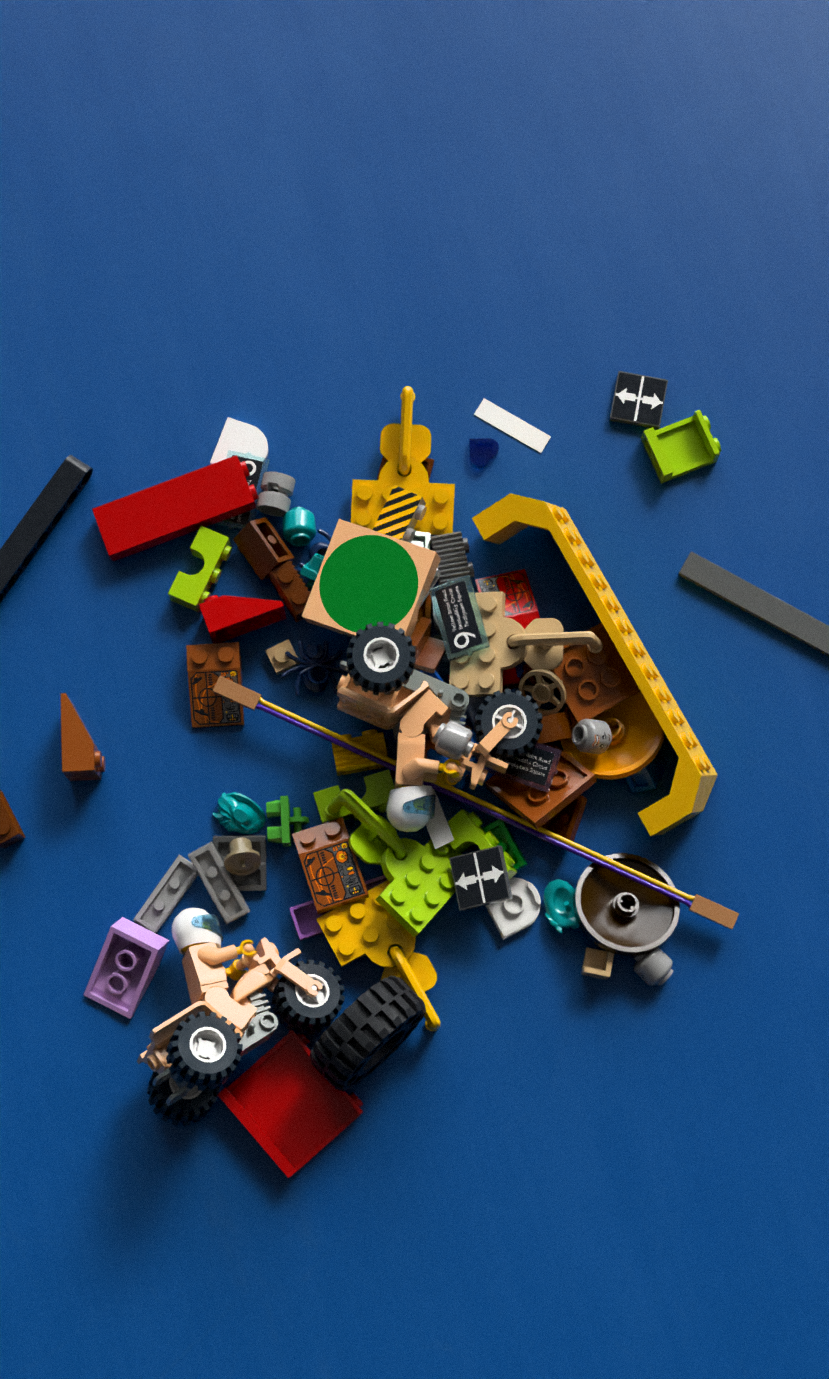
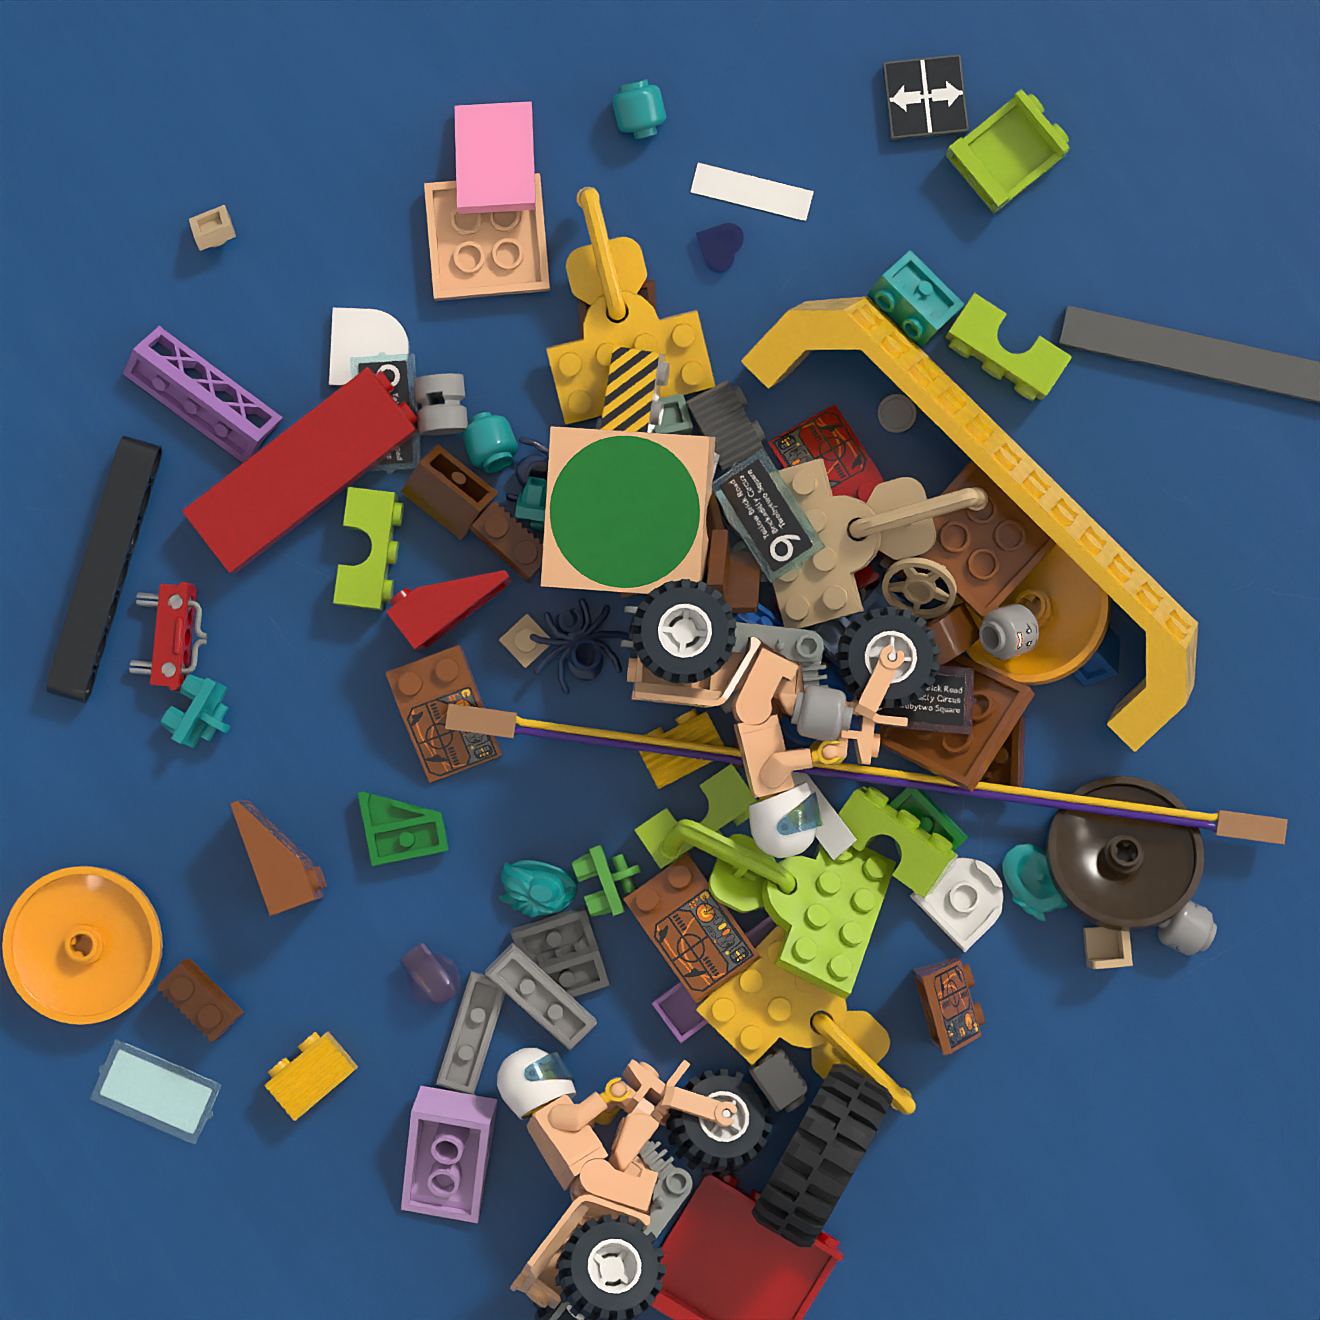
camera: 15 degrees left, 10 degrees up
dark tan piece [224,837,261,876] -> none
black tile [449,845,513,911] -> none
none -> medium lavender fence [123,326,283,463]
none -> red piece [129,582,207,692]
none -> teal hips [161,674,231,749]
none -> tan plate [189,205,236,251]
none -> yellow brick [265,1031,358,1121]
none -> green wing [358,791,450,867]
none -> clear purple piece [399,942,461,1007]
none -> light nougat plate [424,173,550,301]
none -> bright pink tile [455,101,536,214]
none -> teal head [612,79,667,139]
none -> dark grey brick [747,1045,808,1113]
none -> teal bracket [869,250,965,347]
none -> light grey piece [877,394,916,434]
none -> dark orange slope [912,957,985,1055]
none -> lime arch [945,293,1072,401]

